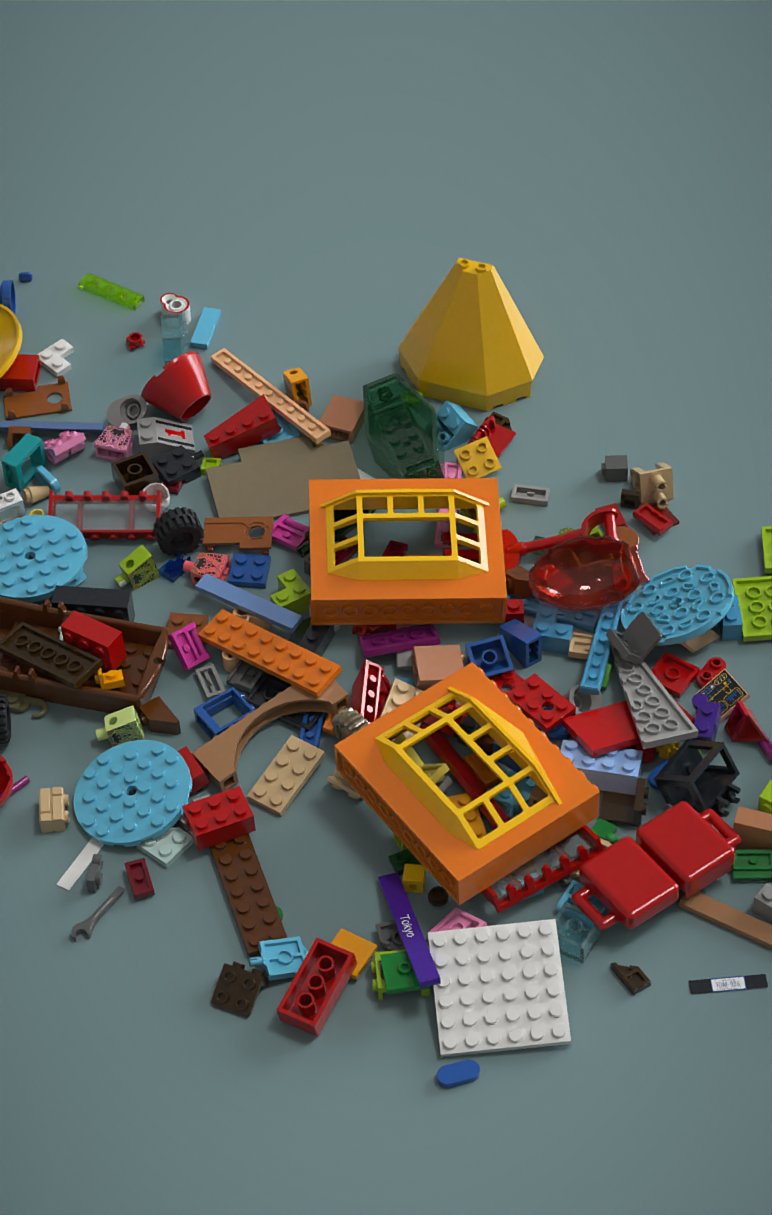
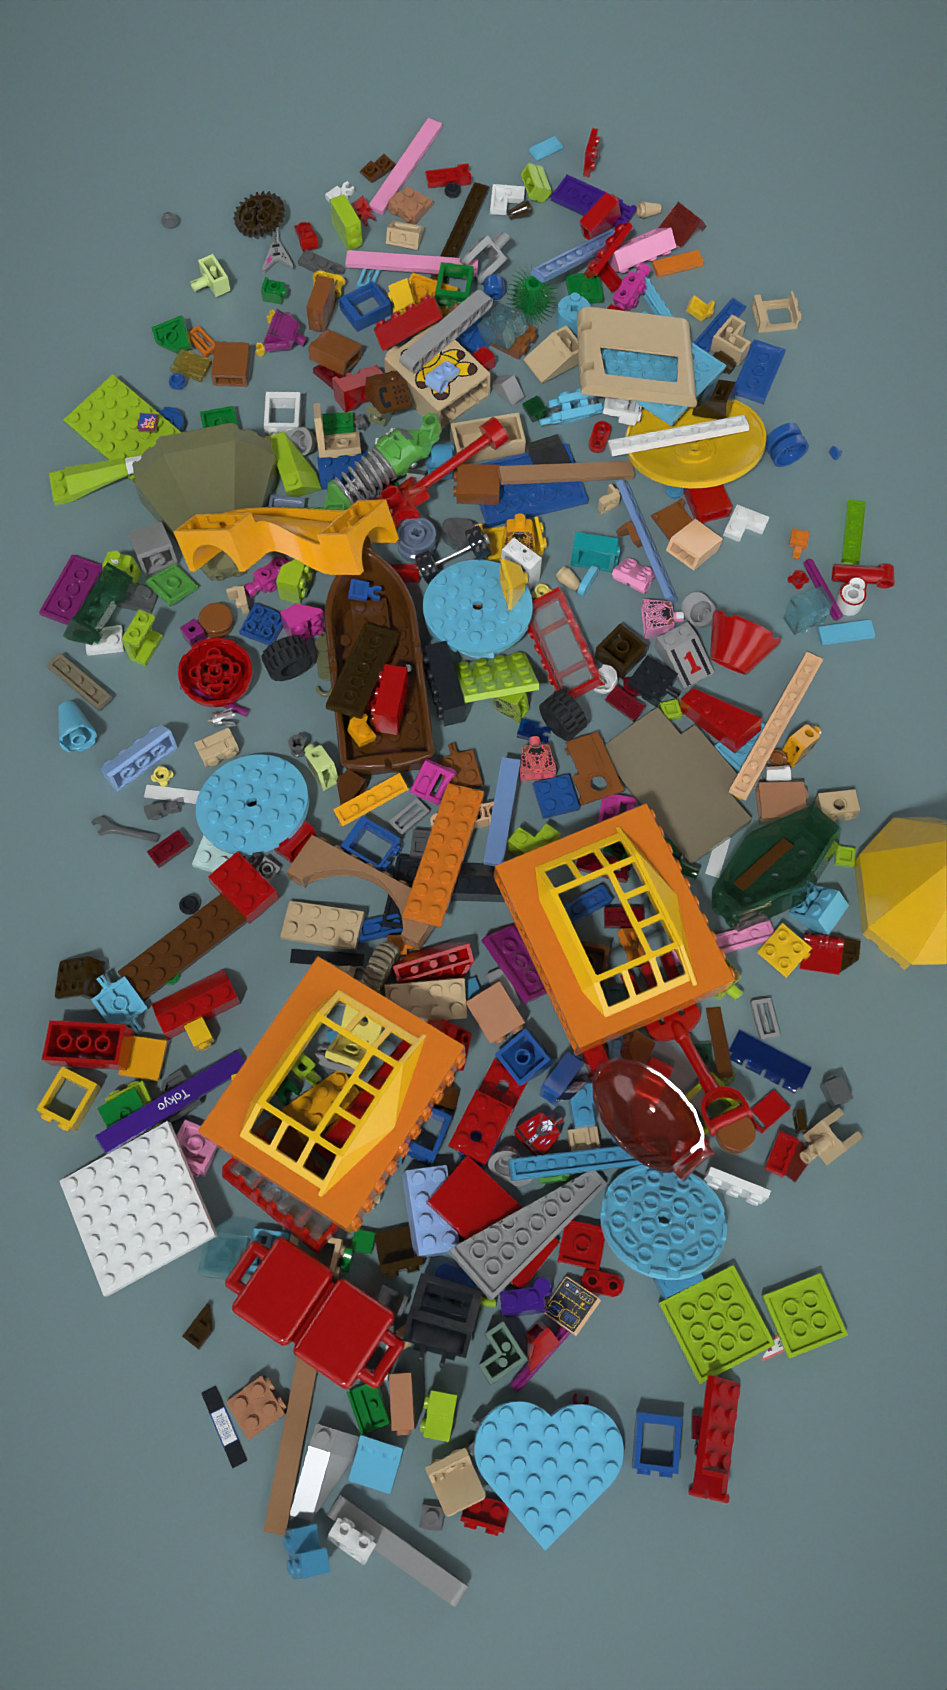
camera: 65 degrees right, 20 degrees up
blue tile [437,1059,480,1088] -> none
dark grey bracket [606,612,662,665] -> none
none -> yellow window [36,1066,101,1132]
none -> light blue slope [100,725,178,792]
none -> light yellow plate [151,766,174,787]
none -> red slope [151,969,241,1040]
none -> black plate [179,896,199,915]
none -> yellow brick [184,1017,215,1051]
none -> flat silver piece [208,707,237,727]
none -> nougat plate [226,1376,287,1441]
none -> dark grey bush [288,735,306,758]
none -> black sticker [290,949,364,967]
none -> light orange panel [333,773,409,826]
none -> lime plate [454,652,539,703]
none -> sand green brick [479,1322,527,1386]
none -> yellow slope [499,559,528,611]
none -> red torso [513,1111,564,1156]
none -> sticker [556,1075,595,1100]
none -> dark red plate [605,685,646,722]
none -> light nougat brick [666,519,723,570]
none -> white plate [703,1167,771,1206]
none -> reddish brown sticker [706,1007,733,1078]
none -> clear blue windscreen [729,1030,812,1094]
none -> reddish brown sticker [733,838,794,891]
none -> white tile [766,765,791,782]
none -> orange plate [788,528,810,559]
none -> magenta axle [803,559,843,621]
none -> tan brick [814,789,860,823]
none -> red piece [831,564,895,589]

